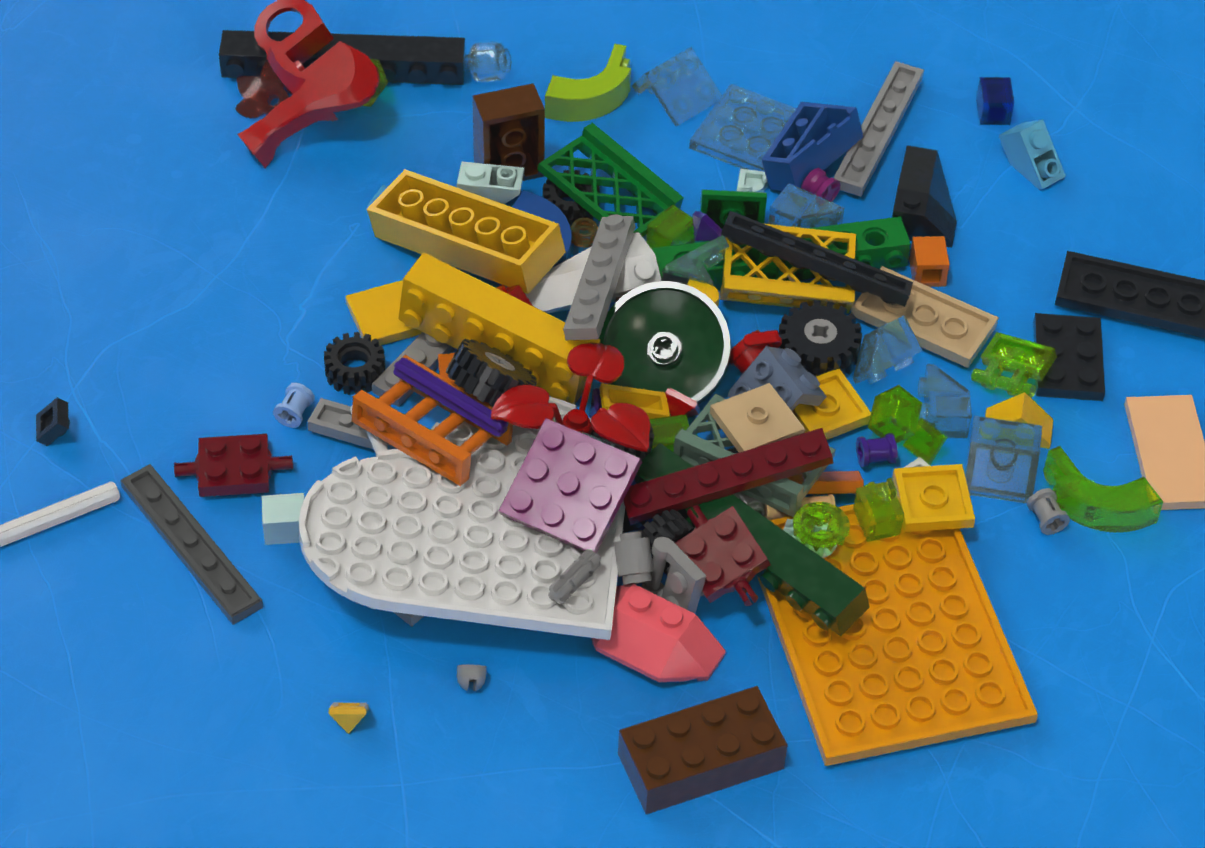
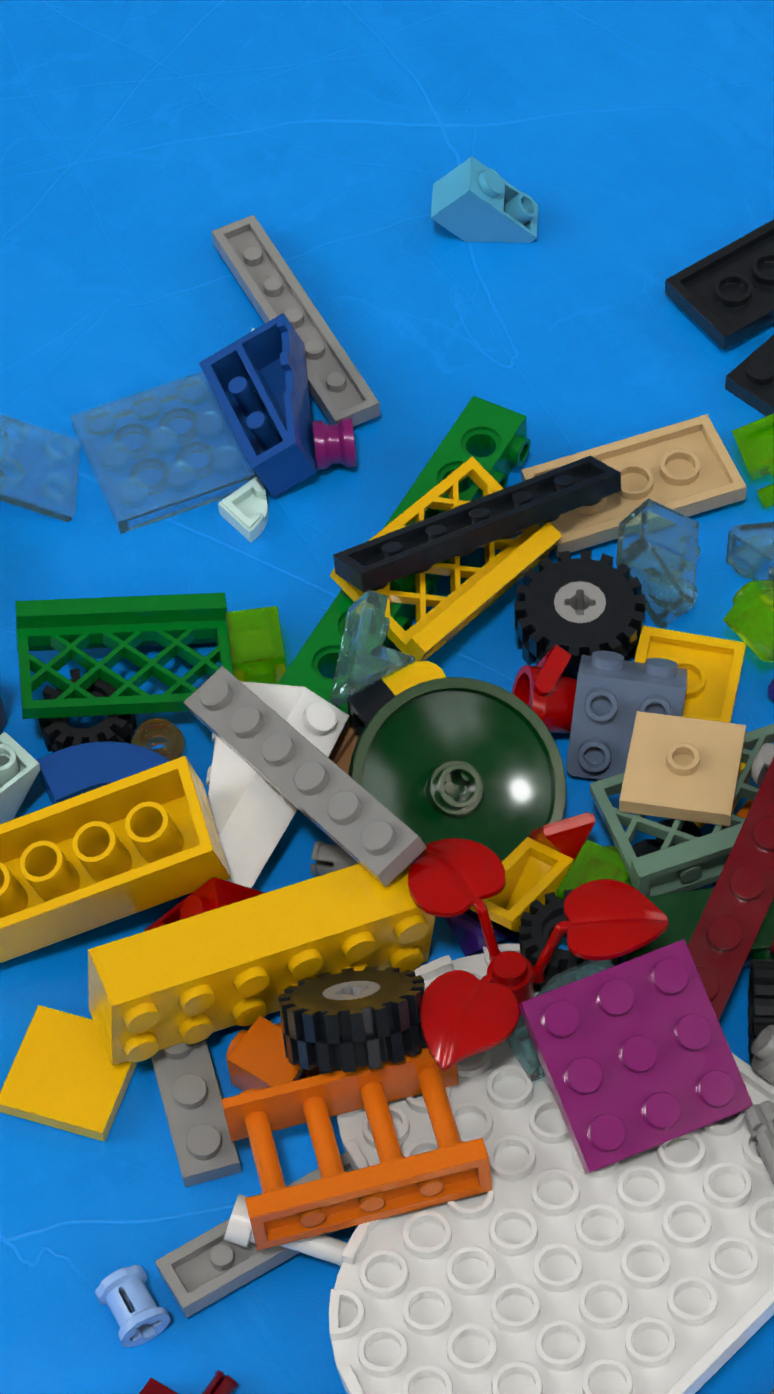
camera: 45 degrees left, 5 degrees up
black tyre [324,332,385,395] -> none
dark purple axle [393,358,509,437] -> none
dark purple slope [692,211,725,241] -> none
green slope [700,189,767,230] -> none
clear light blue slope [768,183,844,228] -> none
black wedge [892,145,957,248] -> none
orange brick [909,236,950,287] -> none
clear blue brick [976,77,1014,125] -> none

